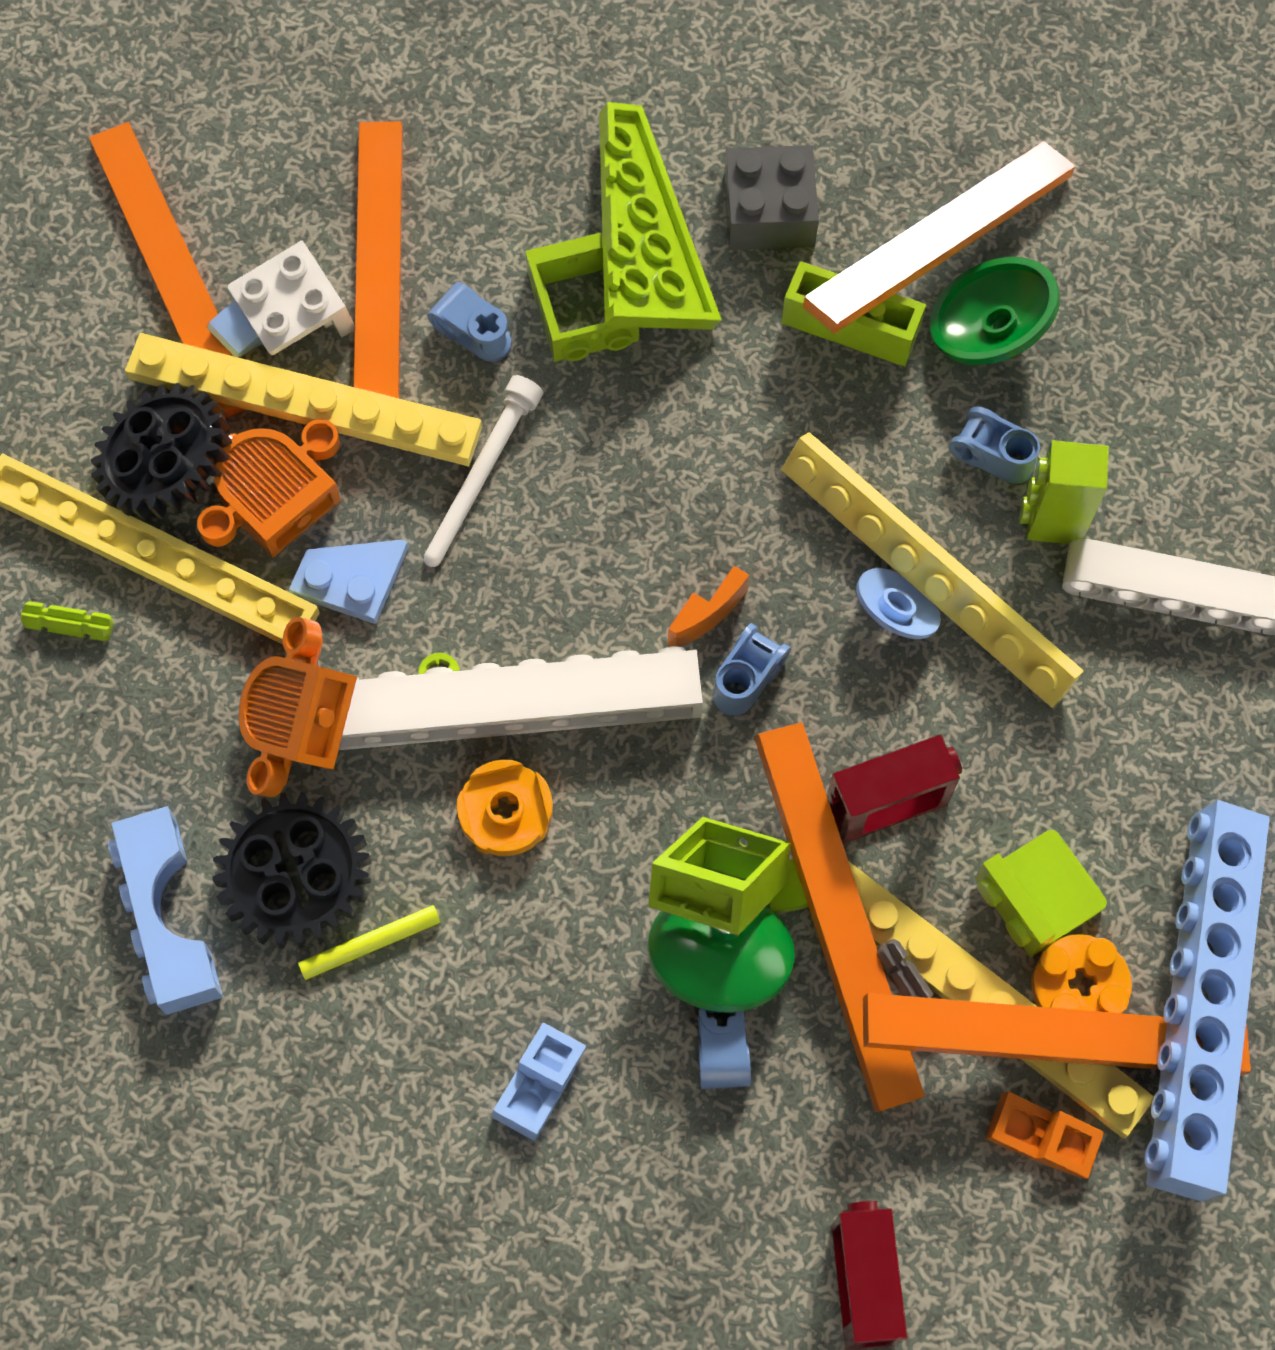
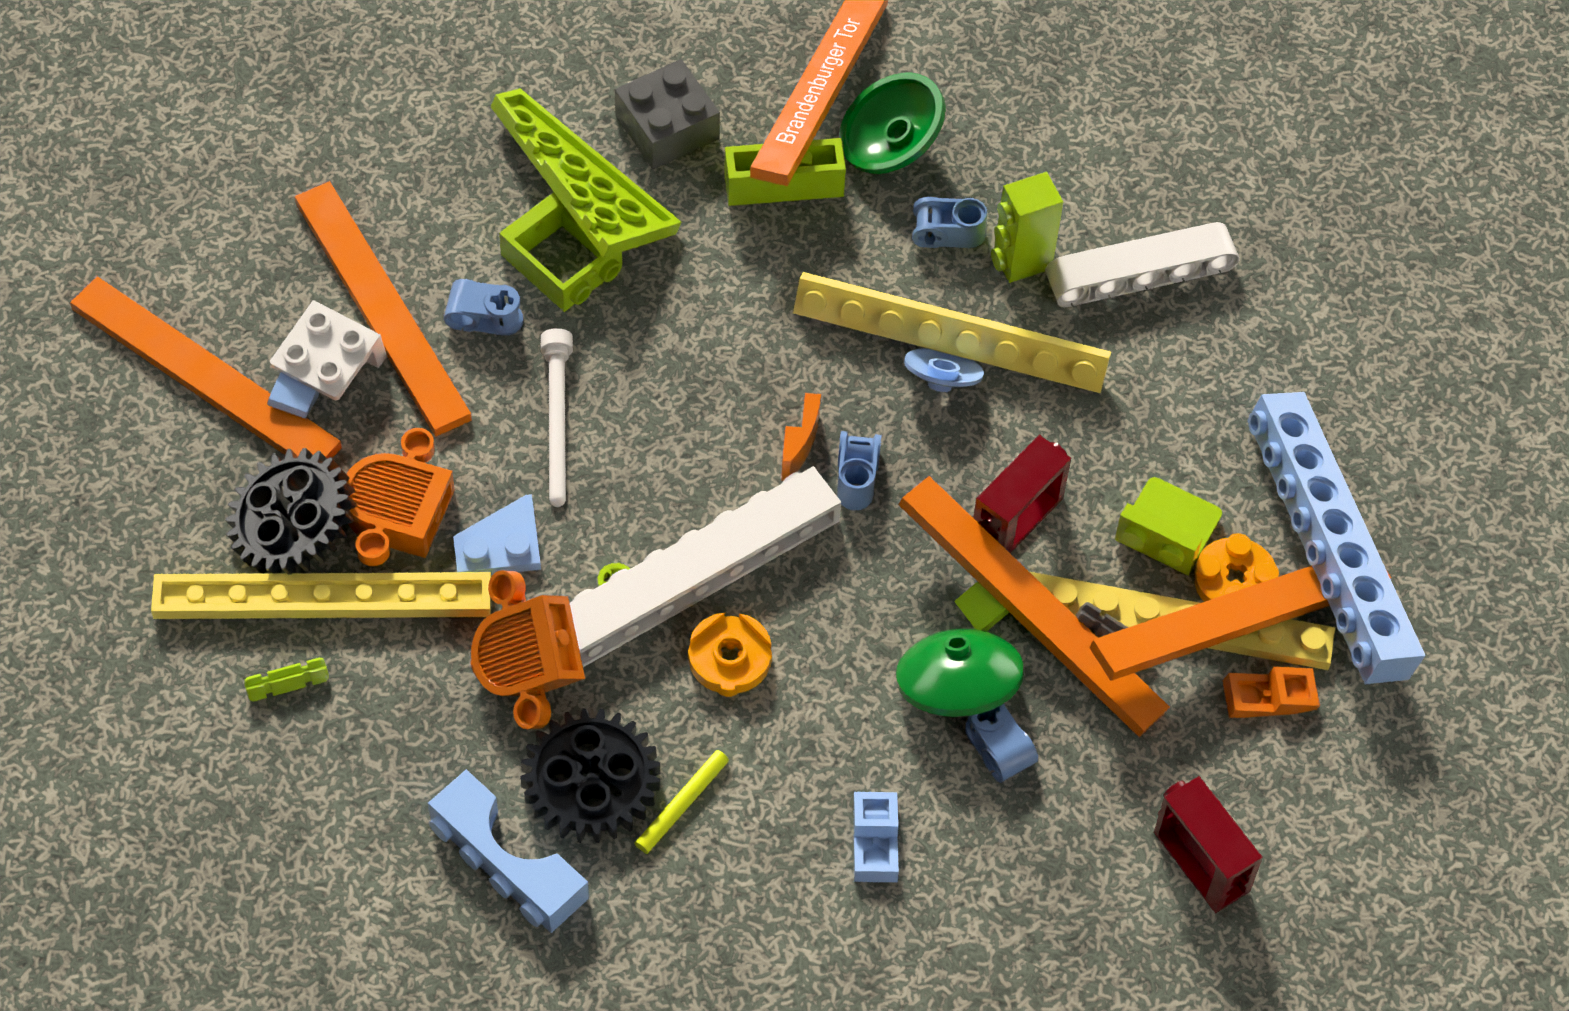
camera: 30 degrees left, 10 degrees down
light yellow plate [125,333,482,467] -> none
lime window [648,817,791,935] -> none

